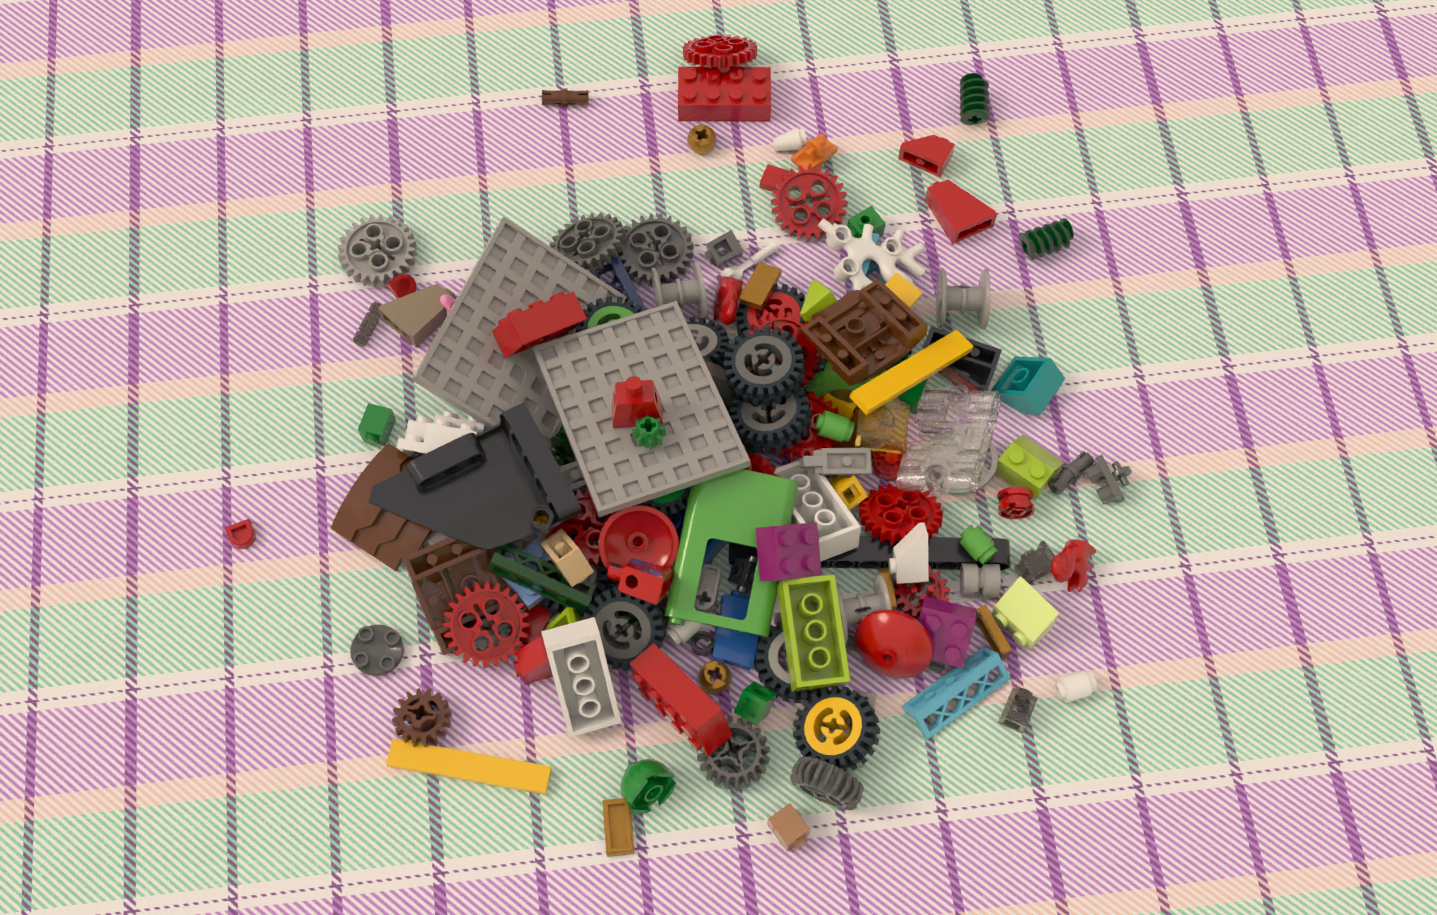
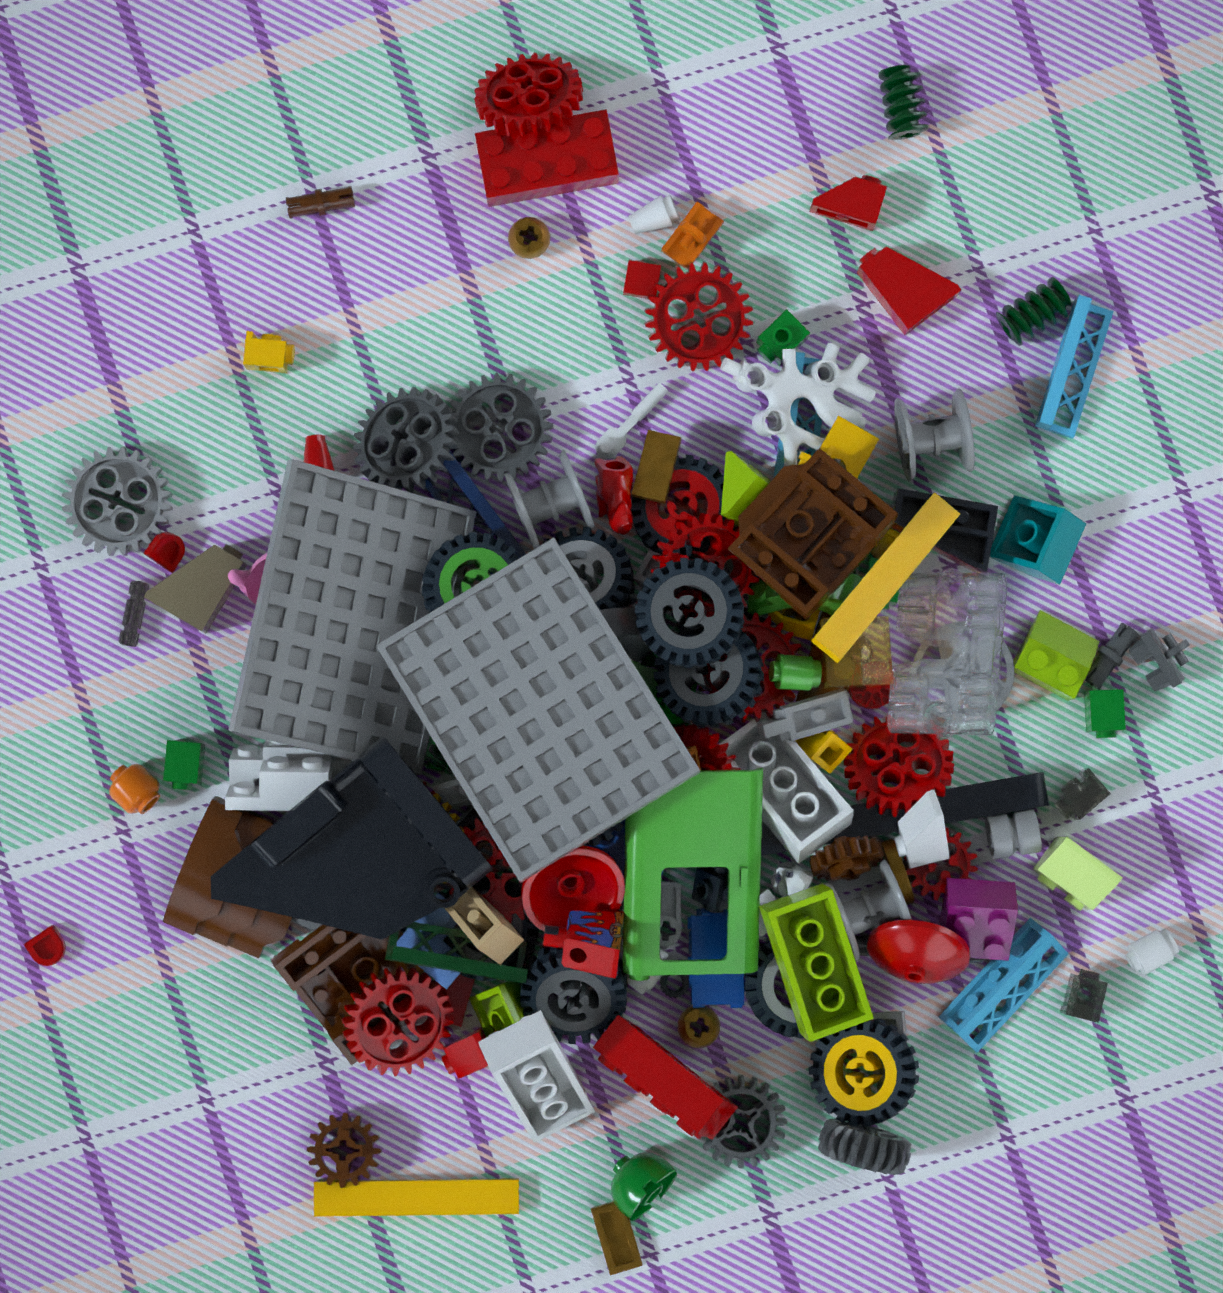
camera: 15 degrees left, 20 degrees up
dark grey dish [350,624,404,676] -> none
red brick [492,291,587,359] -> none
red torso [611,376,663,428] -> none
green gear [632,415,666,450] -> none
dark grey brick [704,230,743,267] -> none
green brick [733,681,777,725] -> none
magenta piece [755,522,822,581] -> none
medium nougat brick [767,803,810,851] -> none
bright green brick [959,525,998,565] -> none
pearl gold tile [975,605,1012,661] -> none
red wheel [997,487,1035,519] -> none
red animal [1051,539,1096,592] -> none
none -> orange head [109,764,160,814]
none -> yellow brick [243,331,295,373]
none -> reddish brown gear [809,836,884,881]
none -> medium azure fence [1035,295,1114,439]
none -> green brick [1084,689,1126,739]

